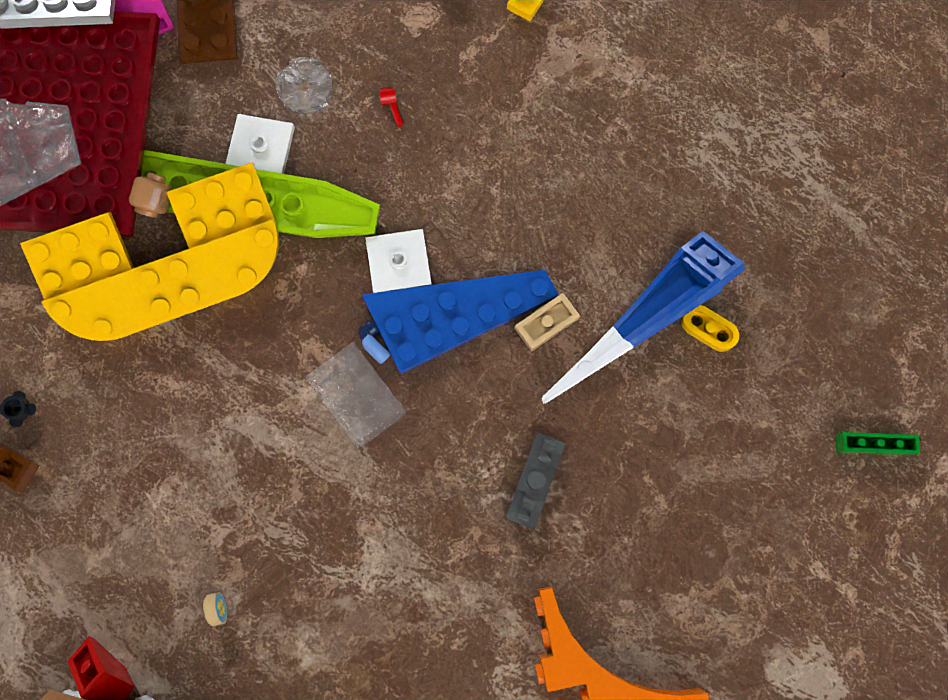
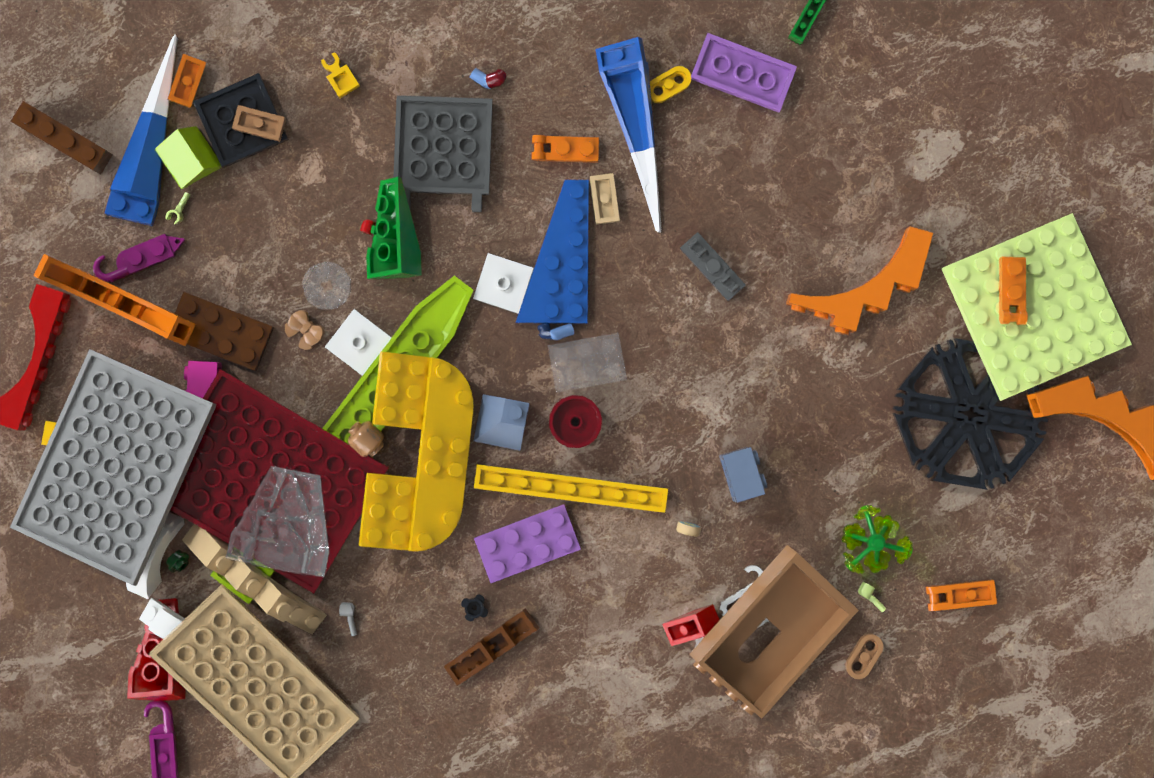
camera: 65 degrees left, 10 degrees up
none -> medium nougat piece [285,310,325,350]
none -> green wedge [366,177,422,279]
none -> dark grey plate [393,95,493,212]
none -> arm [470,68,507,89]
none -> sand blue slope [473,394,530,451]
none -> yellow plate [474,464,668,513]
none -> medium lavender plate [474,504,581,583]
none -> orange plate [531,135,599,163]
none -> dark red wheel [549,395,602,448]
none -> medium lavender plate [691,33,797,113]
none -> sand blue brick [719,447,767,503]

